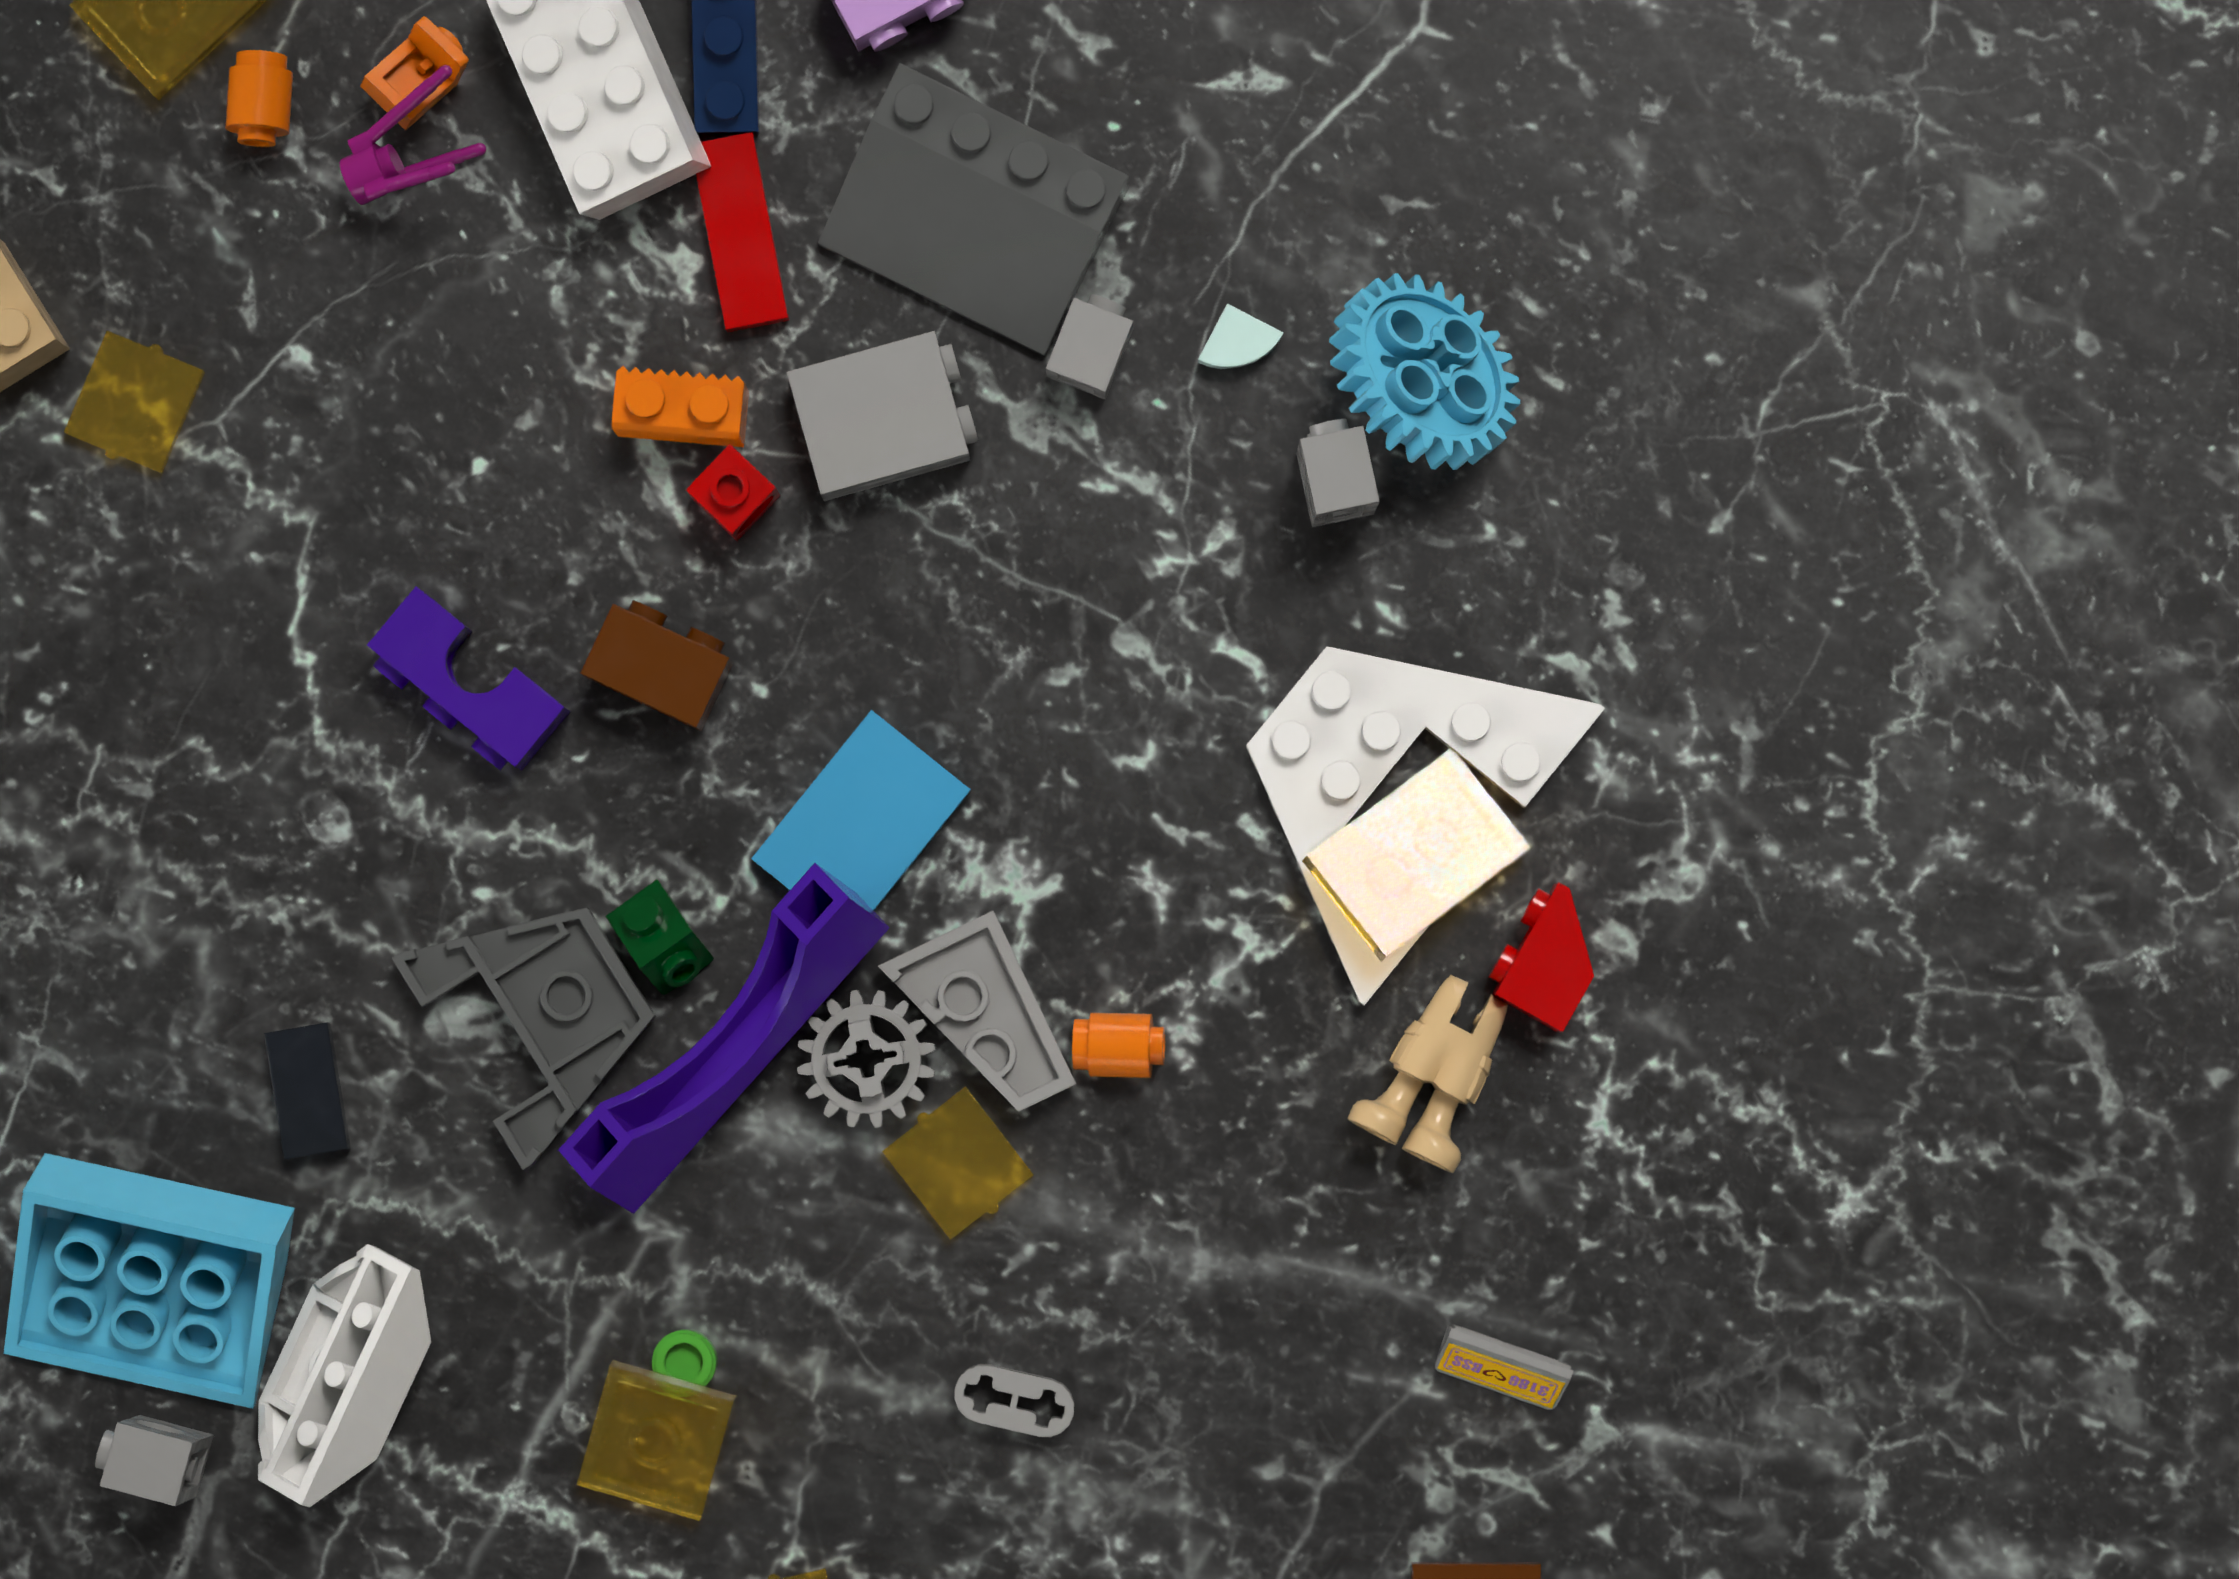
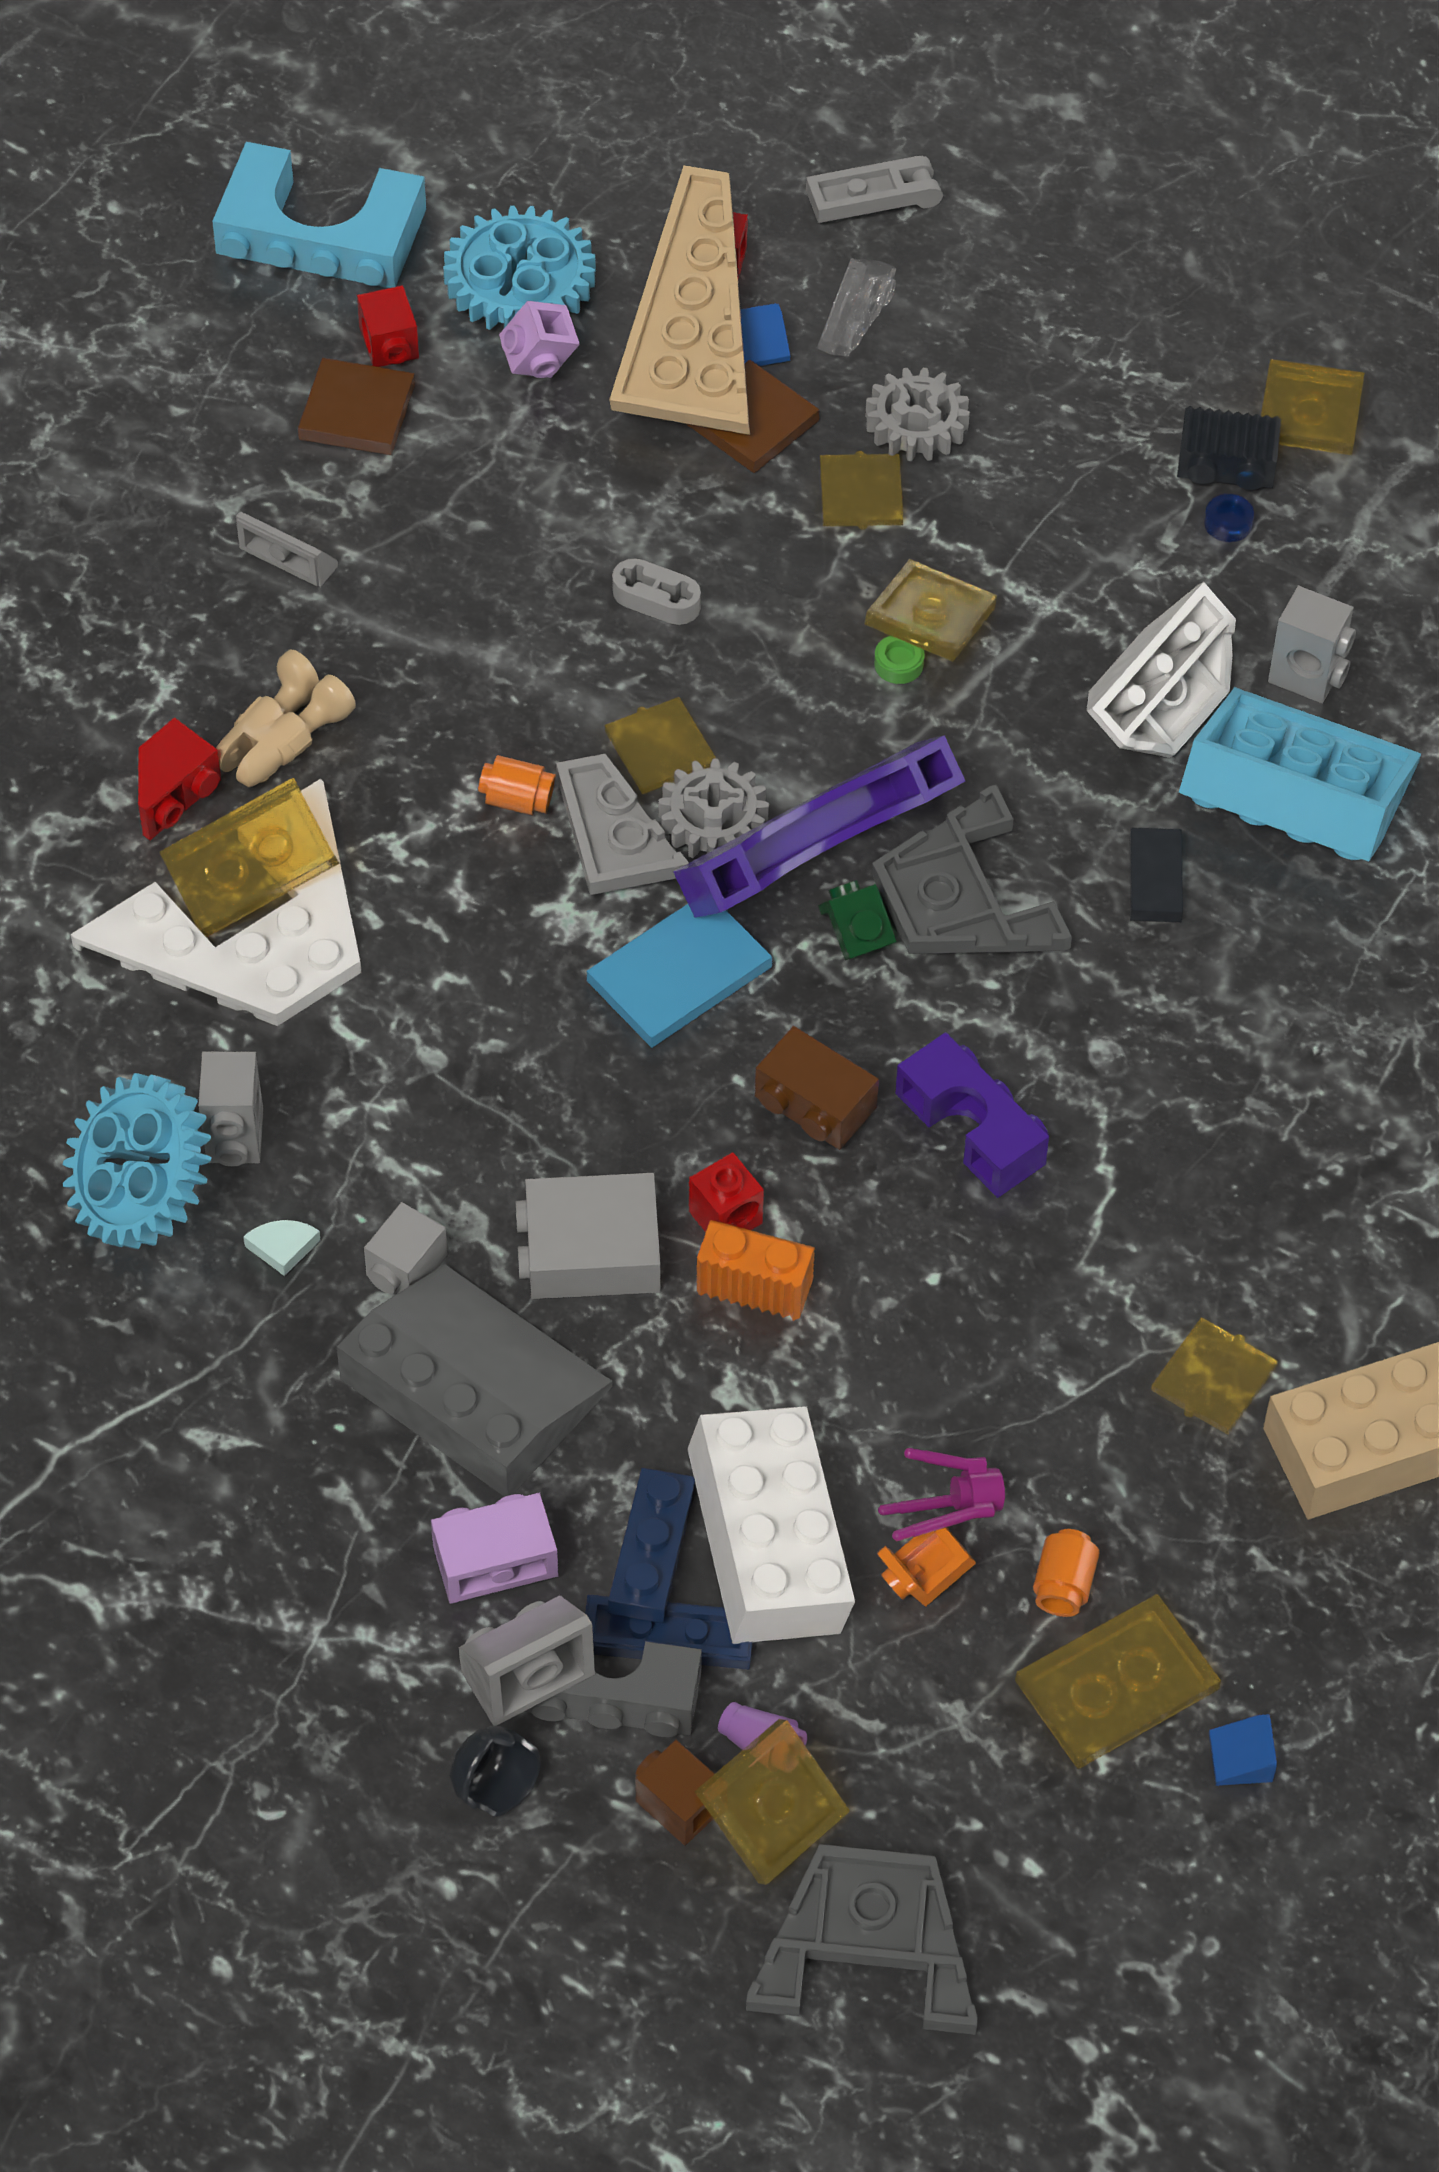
camera: 170 degrees left, 30 degrees down
red tile [696,132,790,333] -> none

